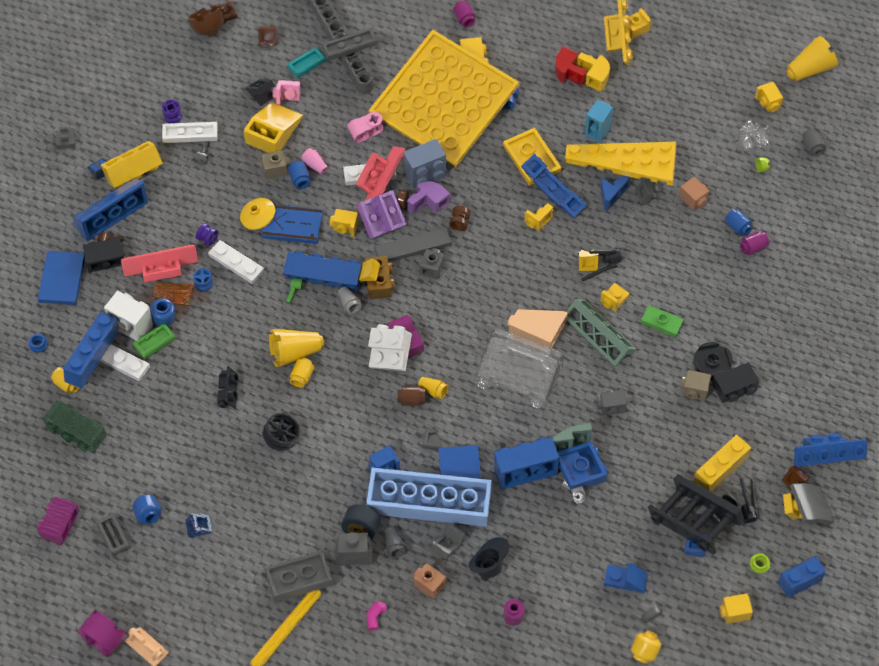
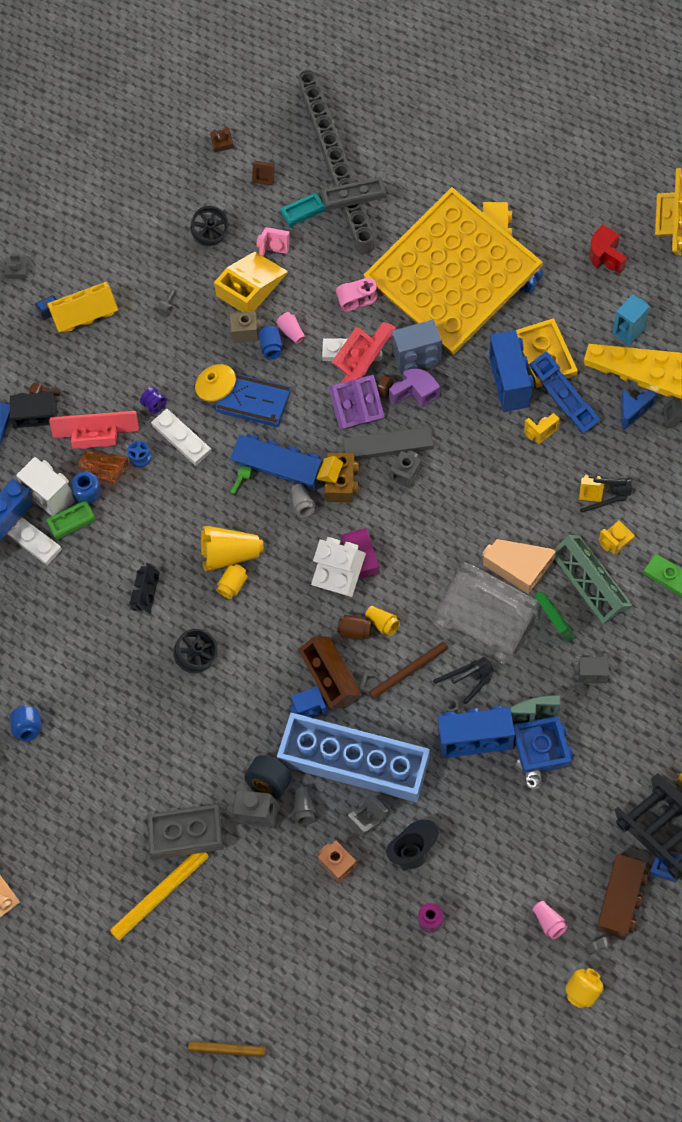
camera: 15 degrees right, 5 degrees up
blue slope [72,179,149,242] -> none
dark purple wheel [162,99,182,124] -> none
white plate [162,122,218,143] -> none
clear blue slope [185,514,213,538] -> none
reddish brown cylinder [188,5,224,37] -> none
black slope [245,79,275,106] -> none
yellow brick [329,209,358,237] -> none
dark pink arm [366,601,387,631] -> none
blue slope [438,445,481,479] -> none
reddish brown wheel [449,205,471,231] -> none
magenta brick [453,1,476,27] -> none
yellow brick [577,52,610,92] -> none
blue slope [604,563,648,593] -> none
none -> black wheel [190,206,229,246]
none -> reddish brown brick [298,636,362,709]
none -> reddish brown bar [369,642,448,700]
none -> black plant [433,657,494,704]
none -> blue brick [489,330,534,412]
none -> bright pink cone [532,901,568,940]
none -> green tile [535,592,576,642]
none -> reddish brown brick [596,854,649,939]

